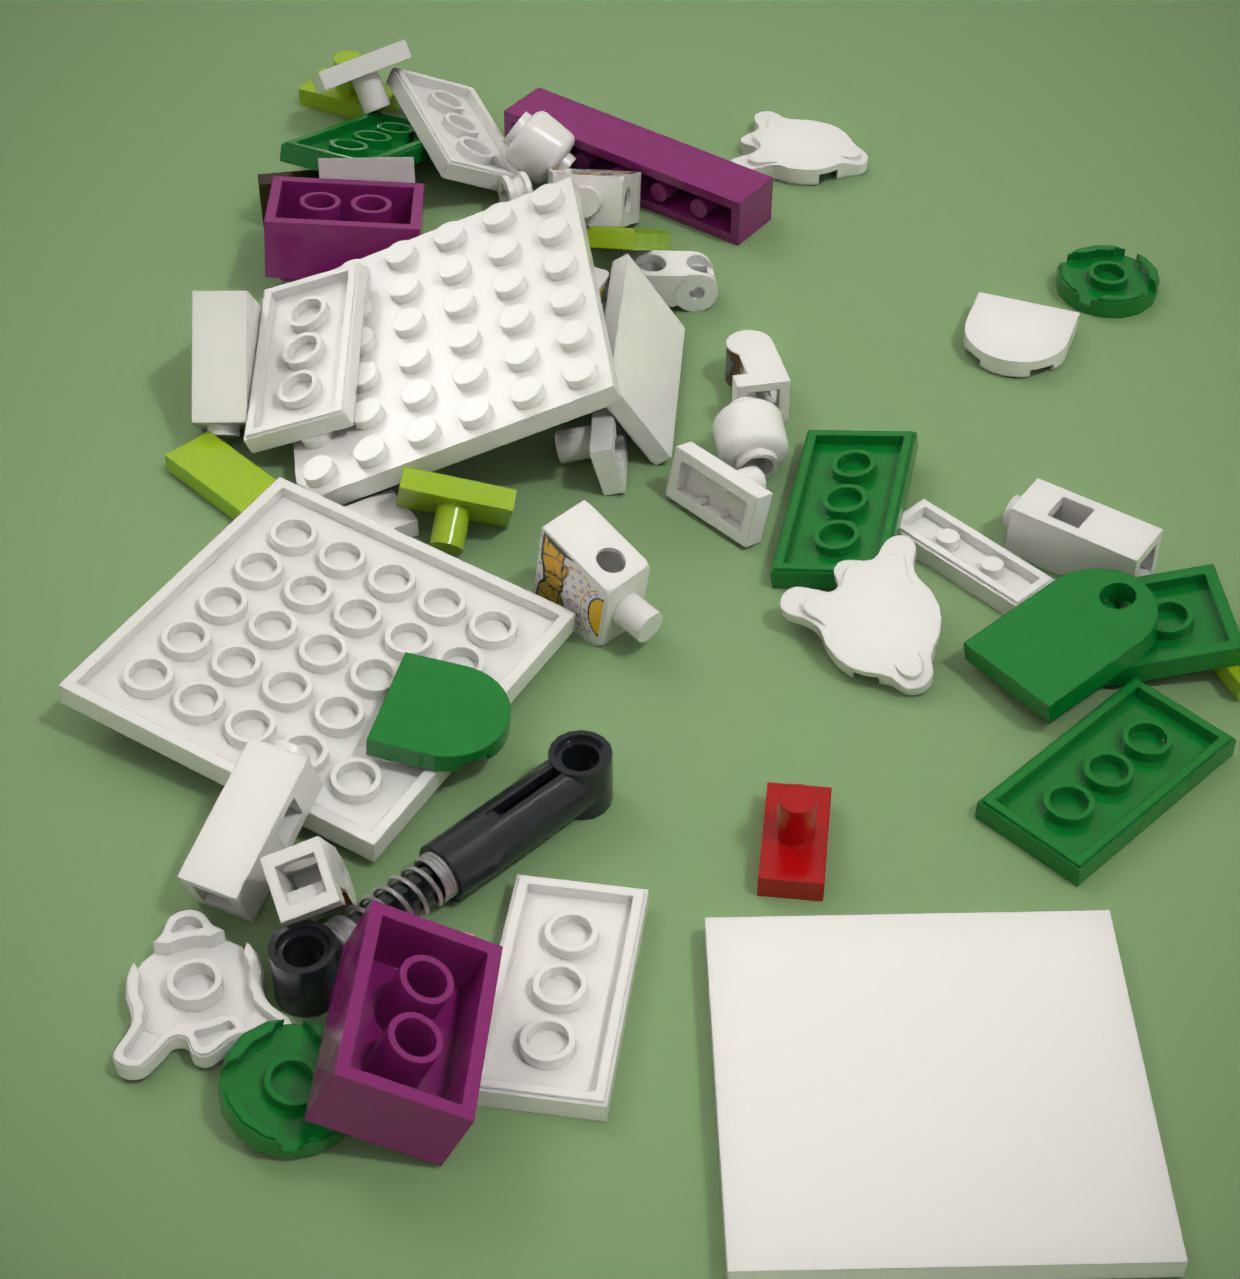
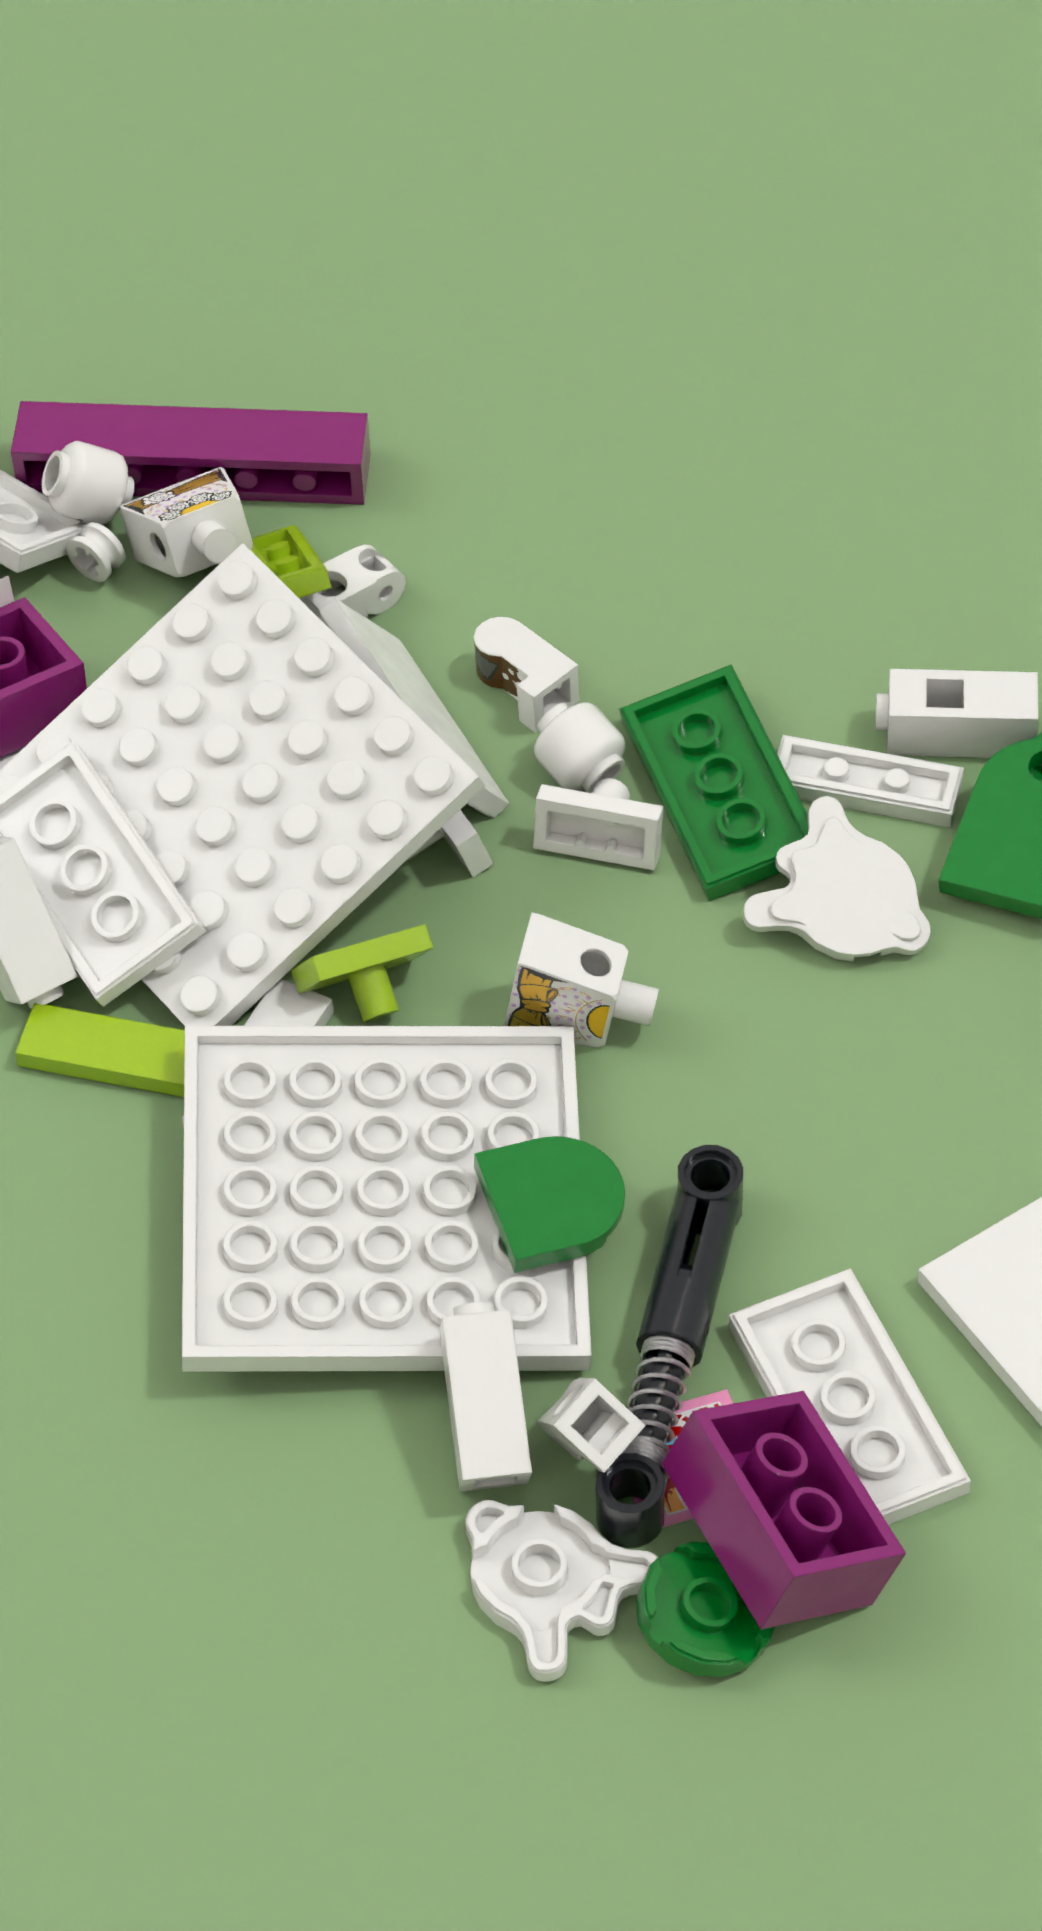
camera: 30 degrees left, 10 degrees up
white tile [731,111,868,186] -> none
red tile [757,782,832,902] -> none
white tile [963,292,1080,378] -> none
green tile [1056,245,1160,318] -> none

